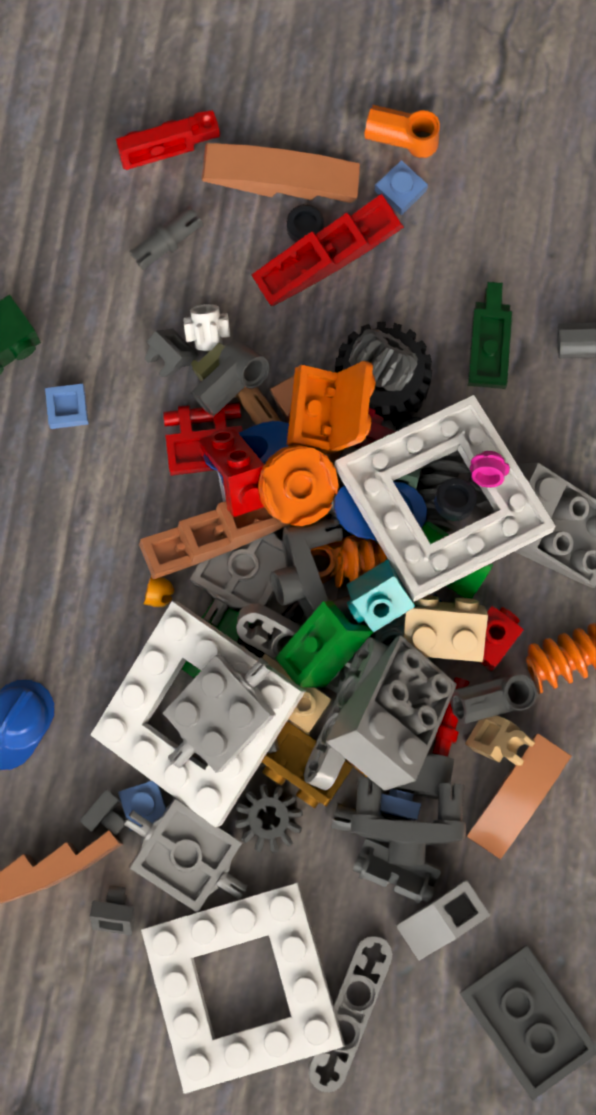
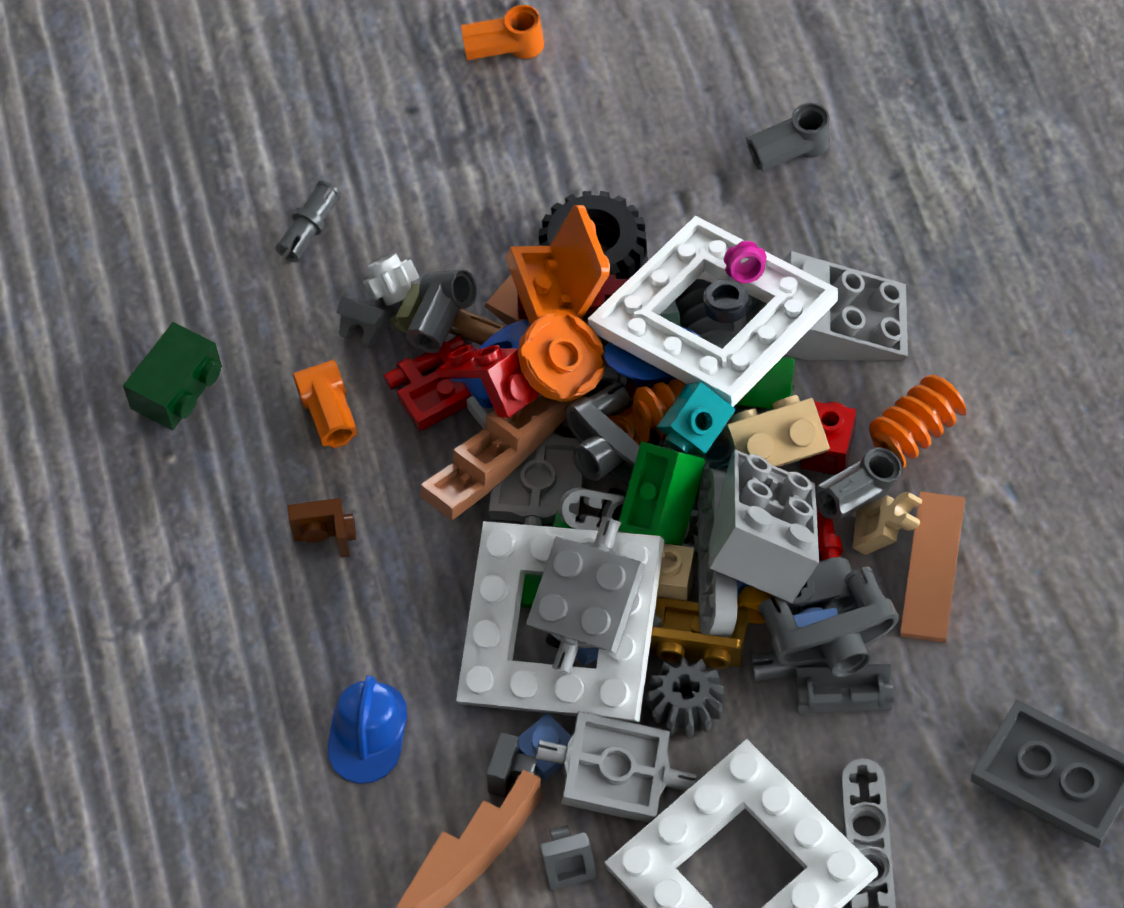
camera: 20 degrees left, 20 degrees down
medium blue plate [45,384,89,429] -> none
red hinge [116,110,220,170] -> none
light orange hinge [143,575,174,607] -> none
nougat slope [202,143,360,203] -> none
red slope [251,194,404,307] -> none
black tile [286,205,324,242] -> none
dark grey gear [349,329,418,391] -> none
medium blue plate [375,160,428,215] -> none
light grey slope [395,880,490,961] -> none
dark green hinge [467,282,512,389] -> none
none -> reddish brown bracket [287,498,356,558]
none -> orange piece [293,359,358,448]

